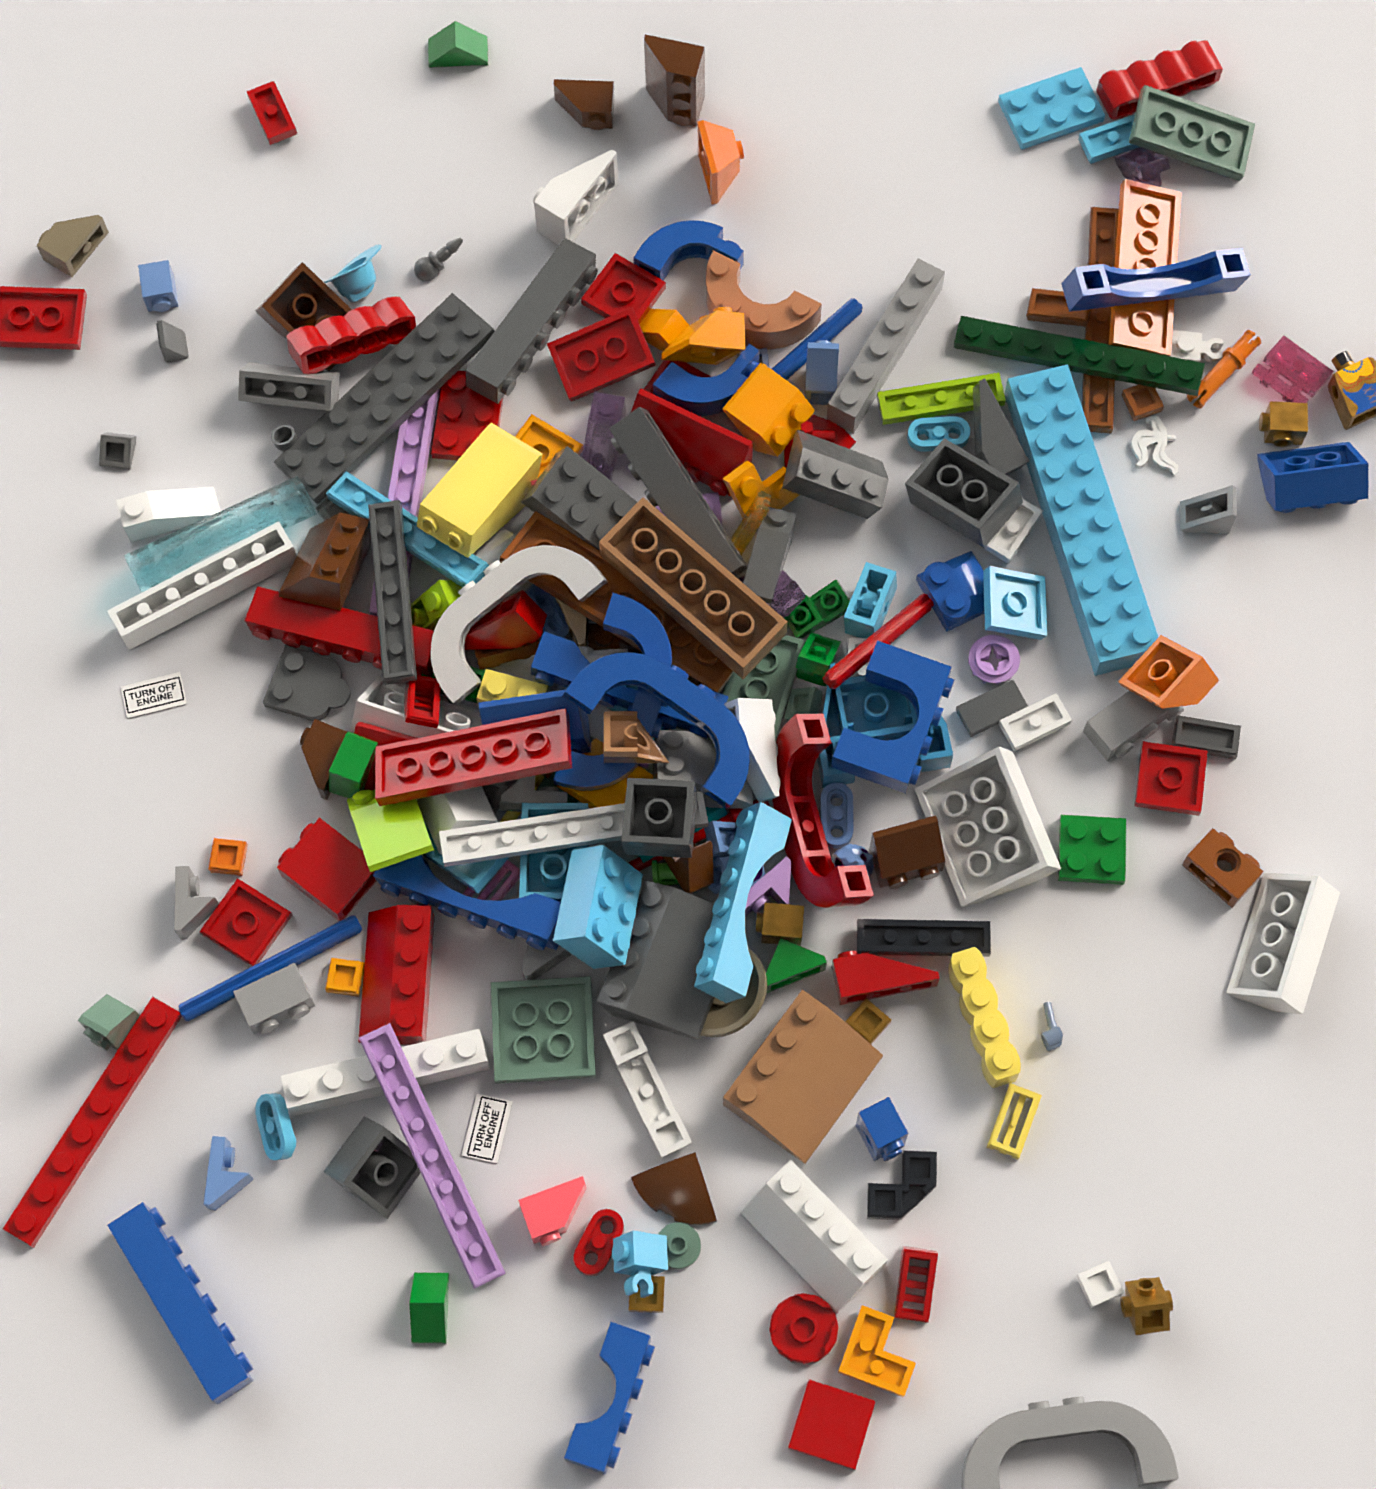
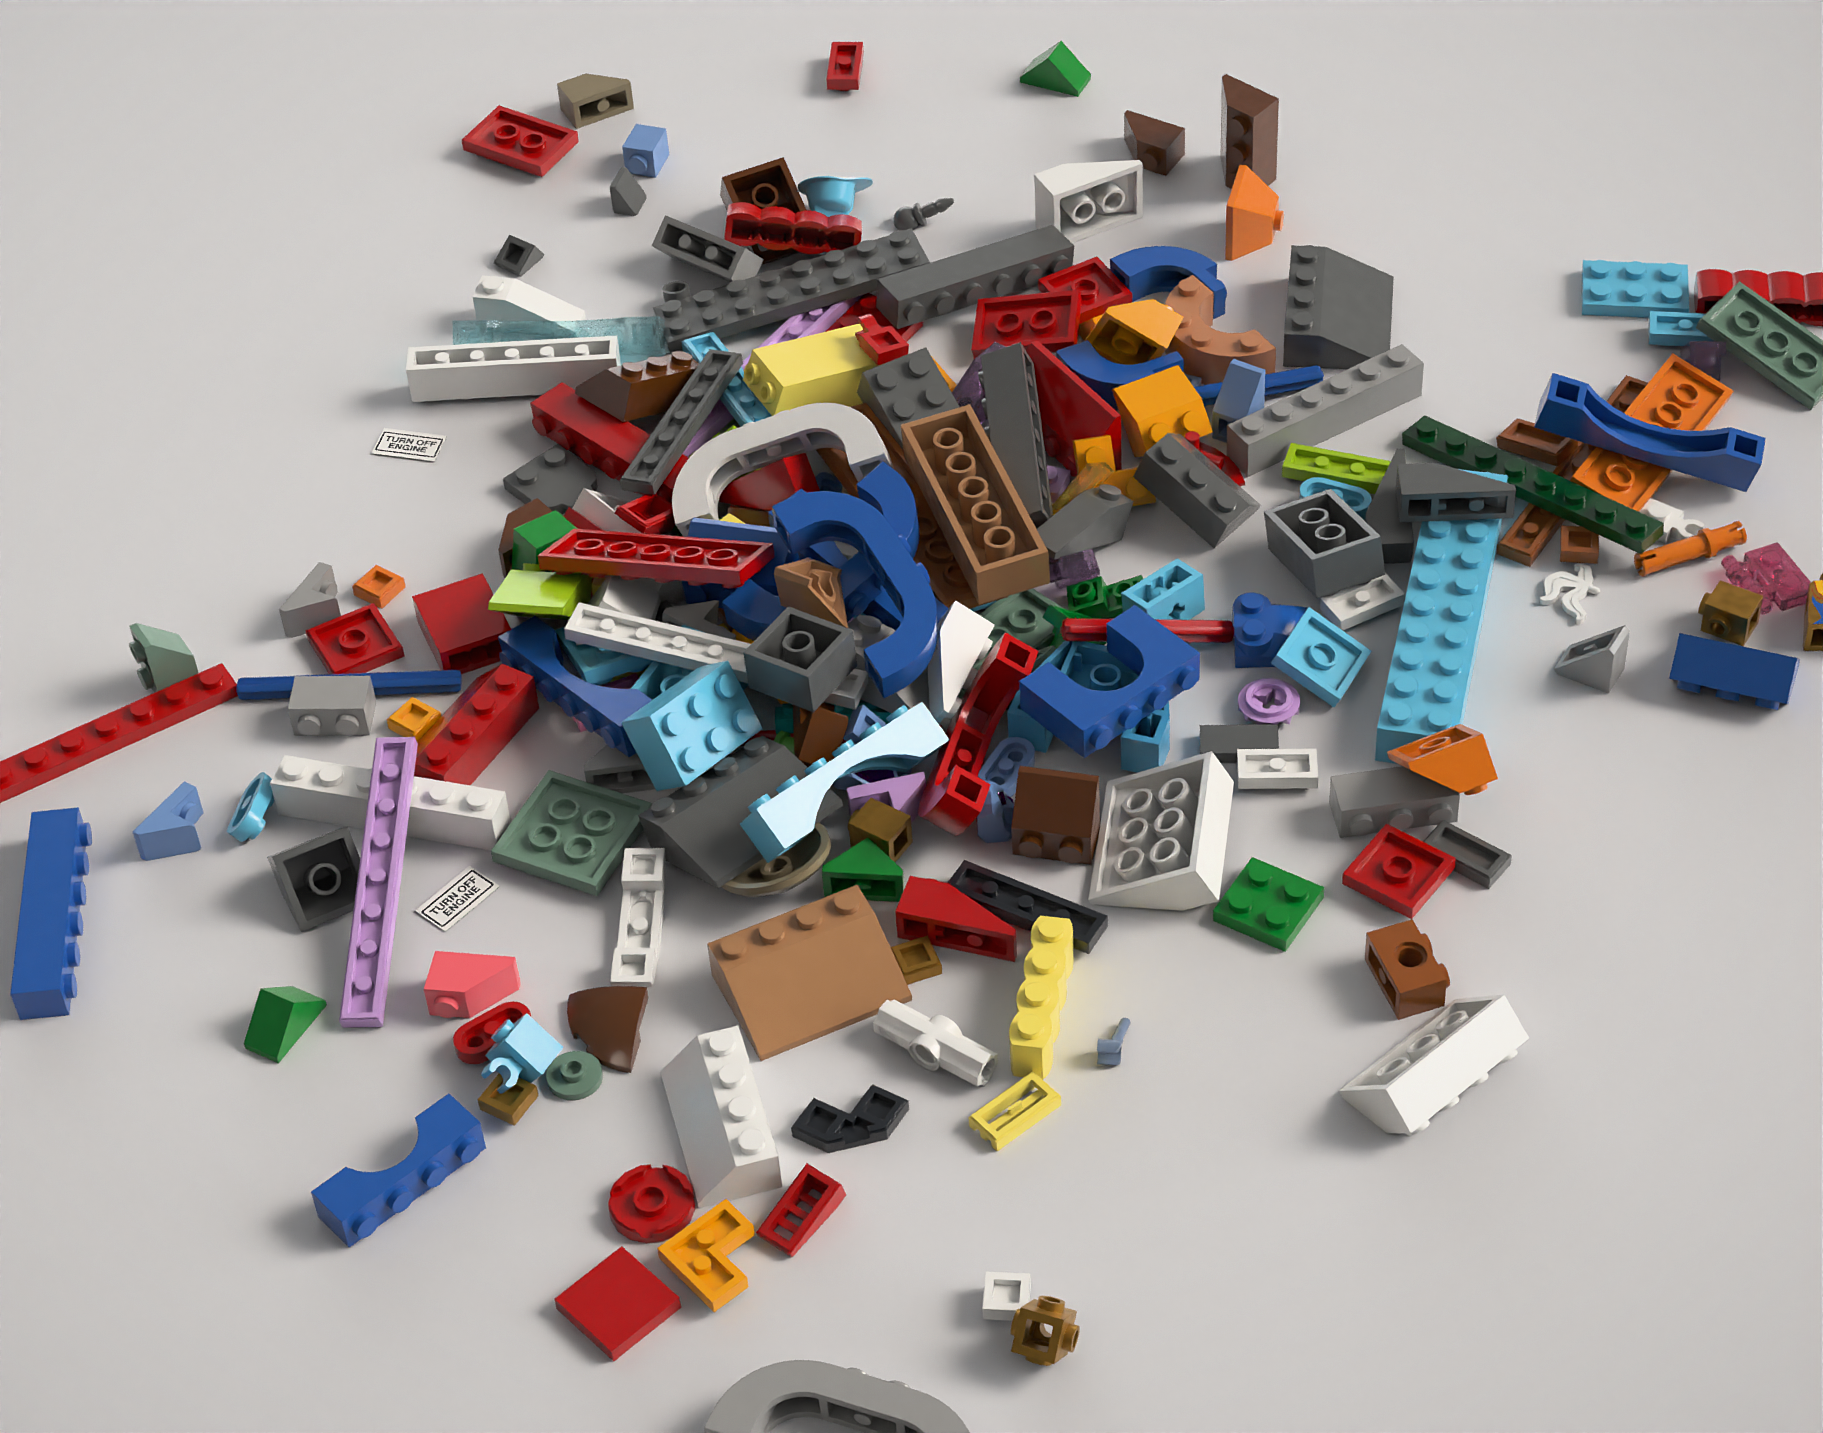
camera: 30 degrees right, 25 degrees down
blue brick [855,1097,909,1161] -> none
none -> red plate [855,314,909,366]
none -> white piece [873,1000,998,1087]
none -> dark grey slope [1283,245,1394,369]
none -> dark grey slope [1395,463,1516,522]

